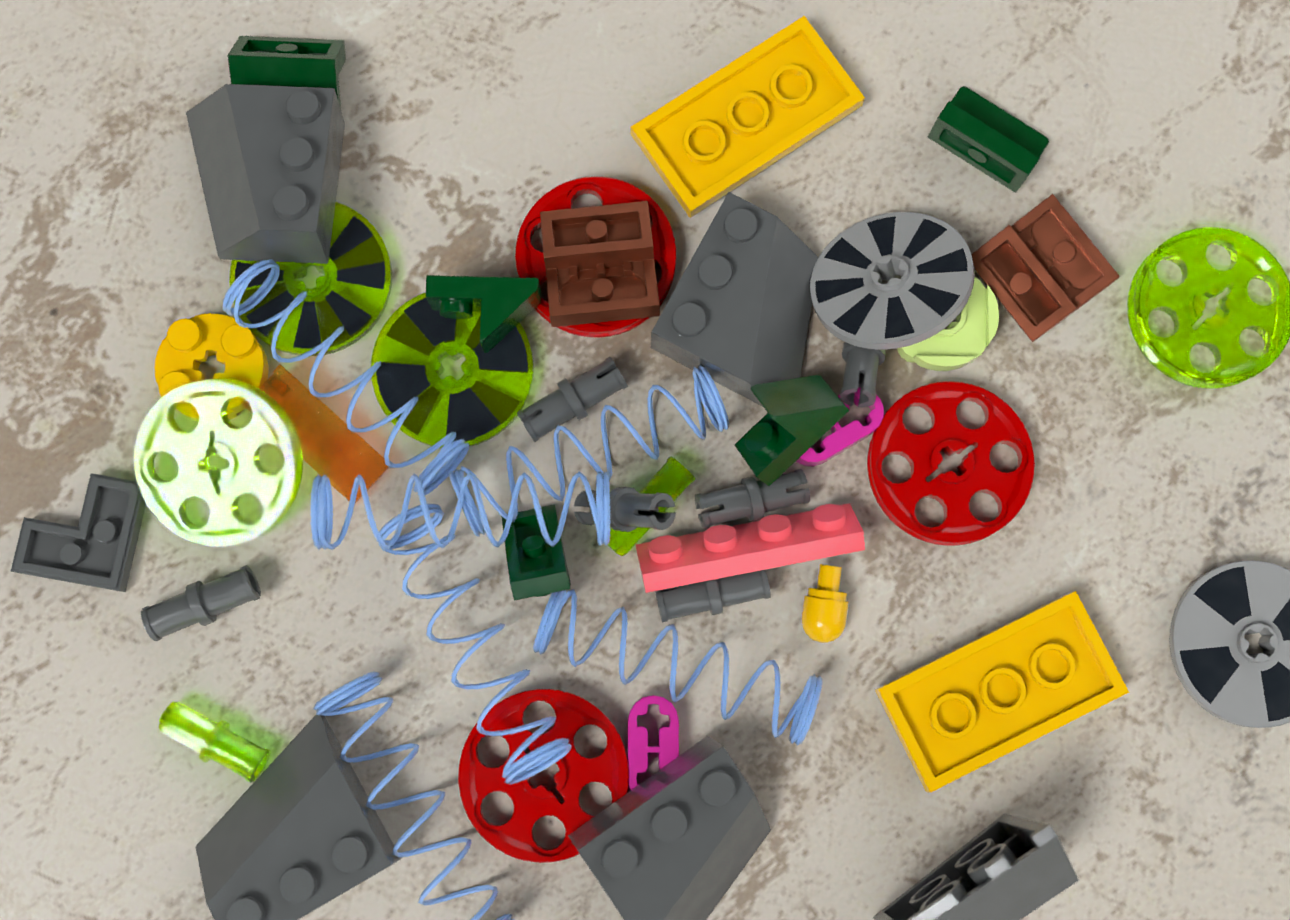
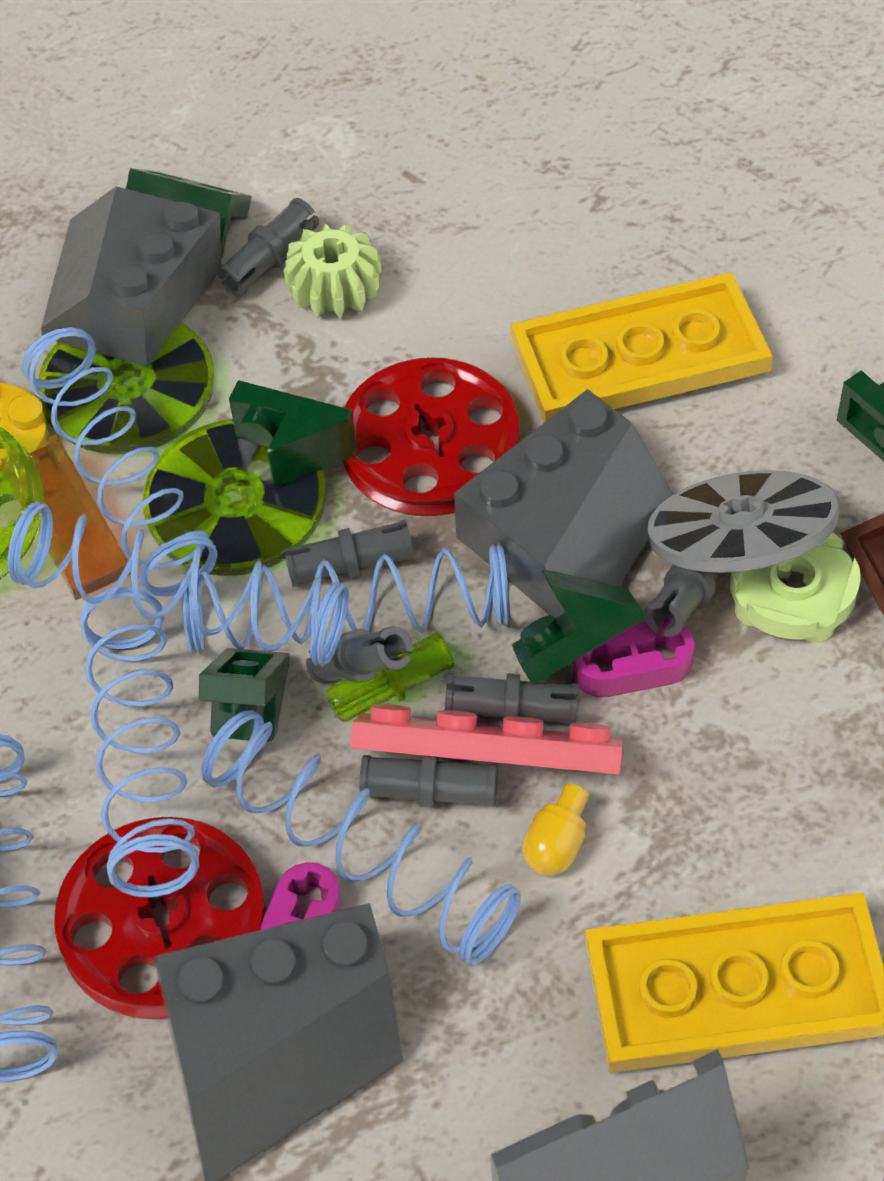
camera: 25 degrees right, 25 degrees down
copper slope [540,201,660,327] -> none
red wedge [867,381,1035,546] -> none
none -> dark grey pin [216,198,319,297]
none -> yellowish green gear [284,222,382,319]

